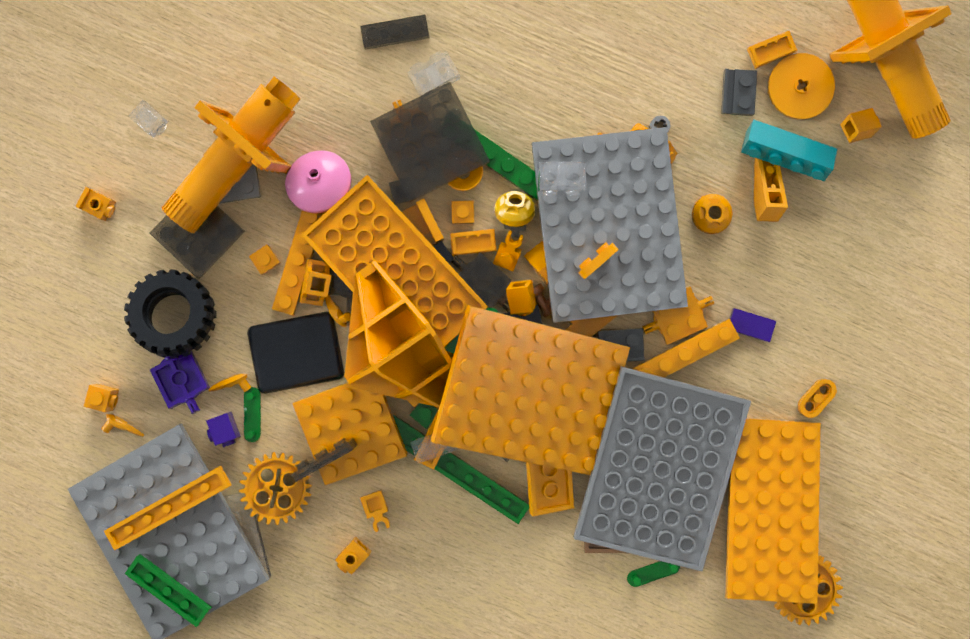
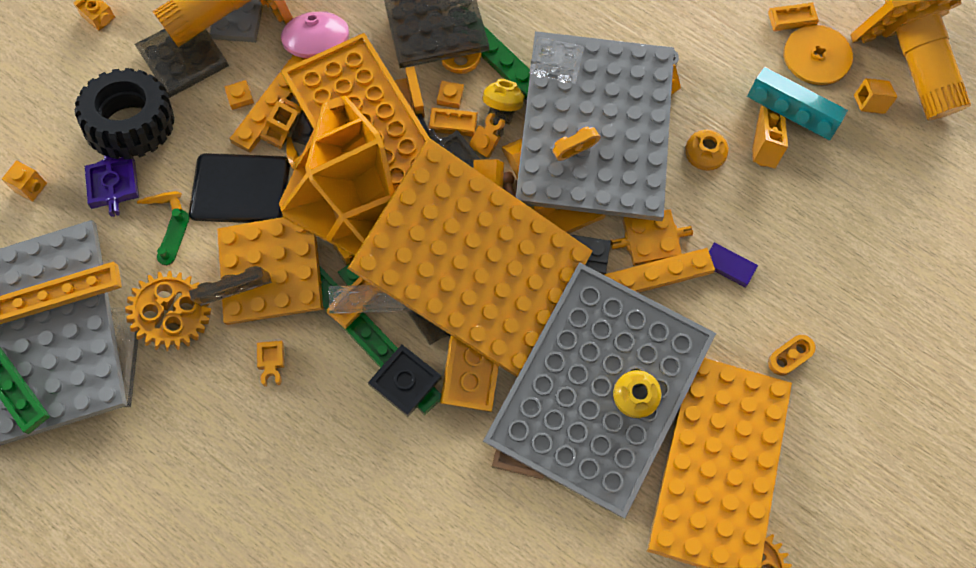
camera: 15 degrees right, 20 degrees down
light orange bar [101,414,144,437] -> none
dark purple brick [206,411,240,447] -> none
light orange brick [335,536,371,575] -> none
clear smoke plate [389,177,416,205] -> none
green piece [627,561,680,587] -> none
dark grey plate [721,69,757,116] -> none
none -> black plate [368,344,442,417]
none -> yellow piece [613,370,661,418]

